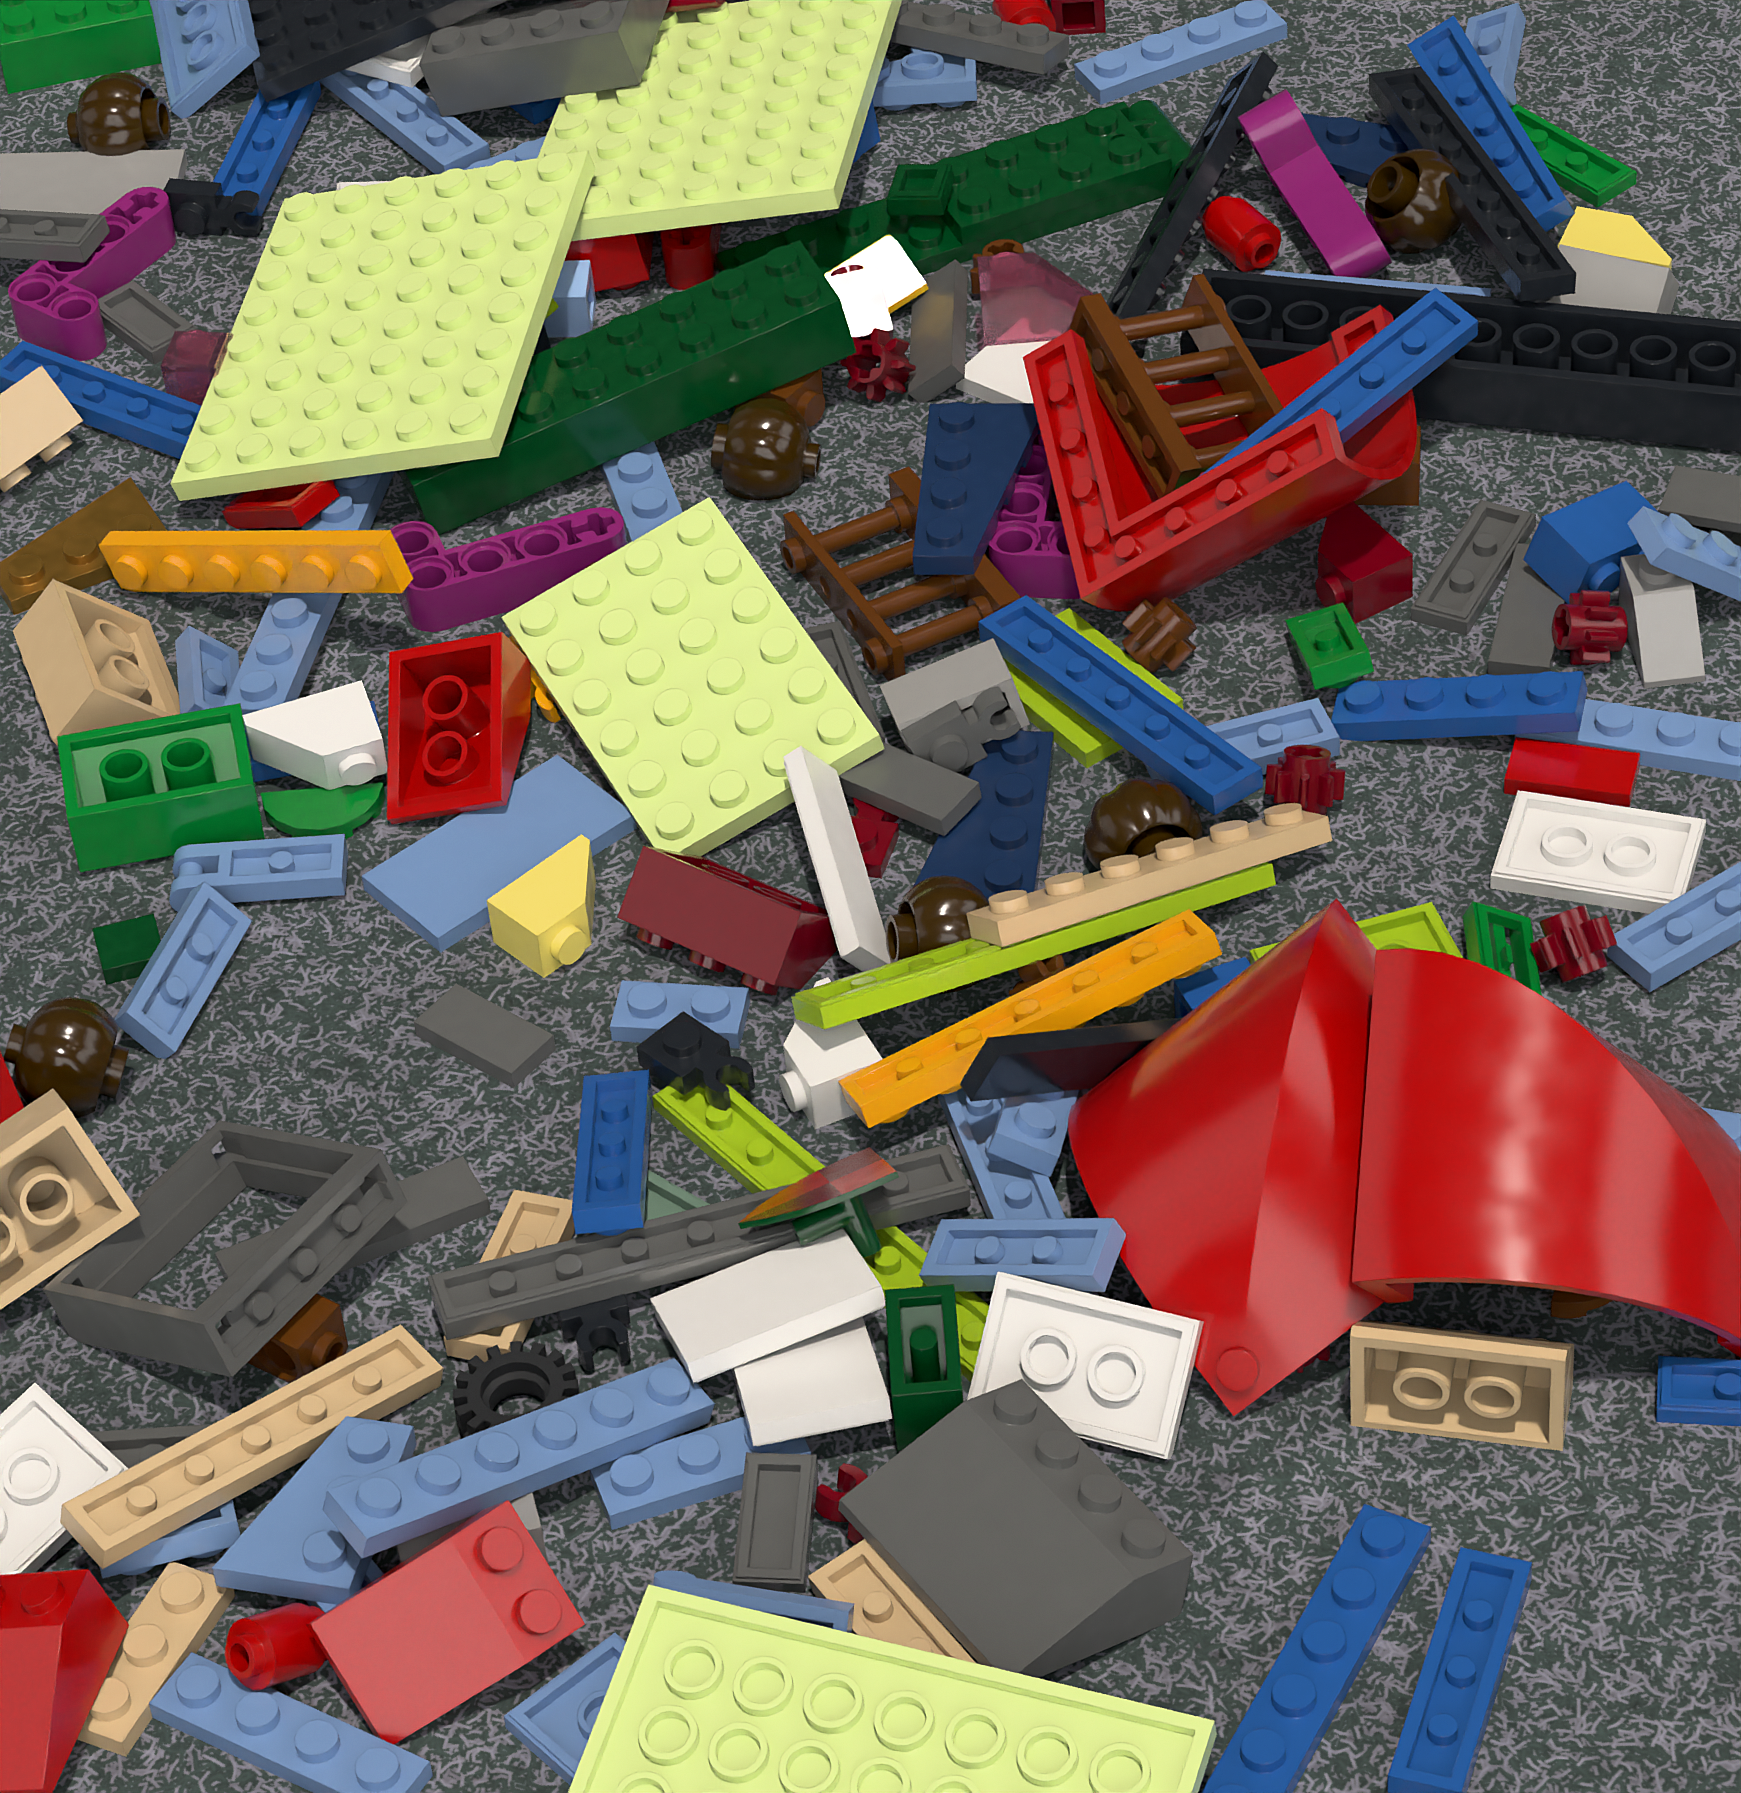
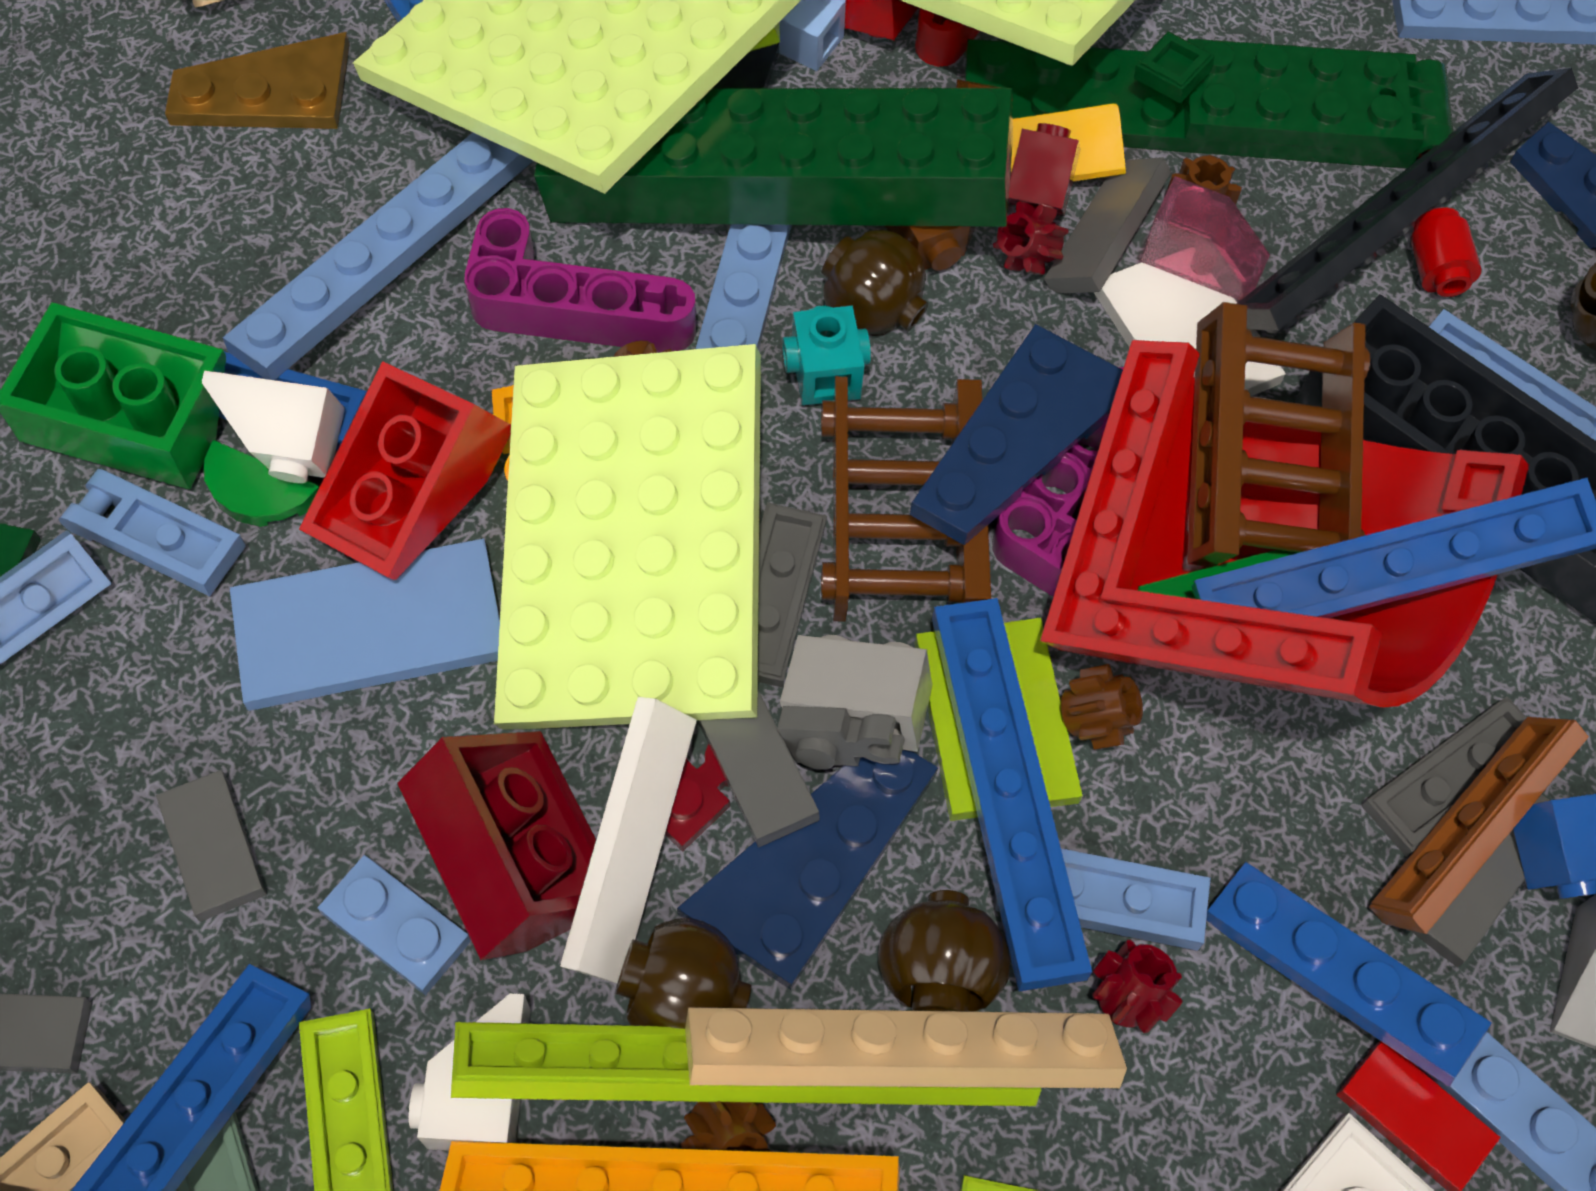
camera: 20 degrees right, 20 degrees up
tan slope [13,579,180,746] -> none
light orange plate [98,530,414,593] -> none
medium blue plate [175,626,240,714] -> none
red tile [222,480,340,529] -> none
light yellow slope [487,834,596,978] -> none
black plate [636,1011,755,1111] -> none
magenta beam [1237,89,1392,278] -> none
green plate [1285,602,1374,690] -> none
dark red slope [1315,502,1413,624] -> none
dark red gear [1552,590,1628,665] -> none
none -> teal brick [782,306,871,405]
none -> dark orange tile [1369,717,1589,934]

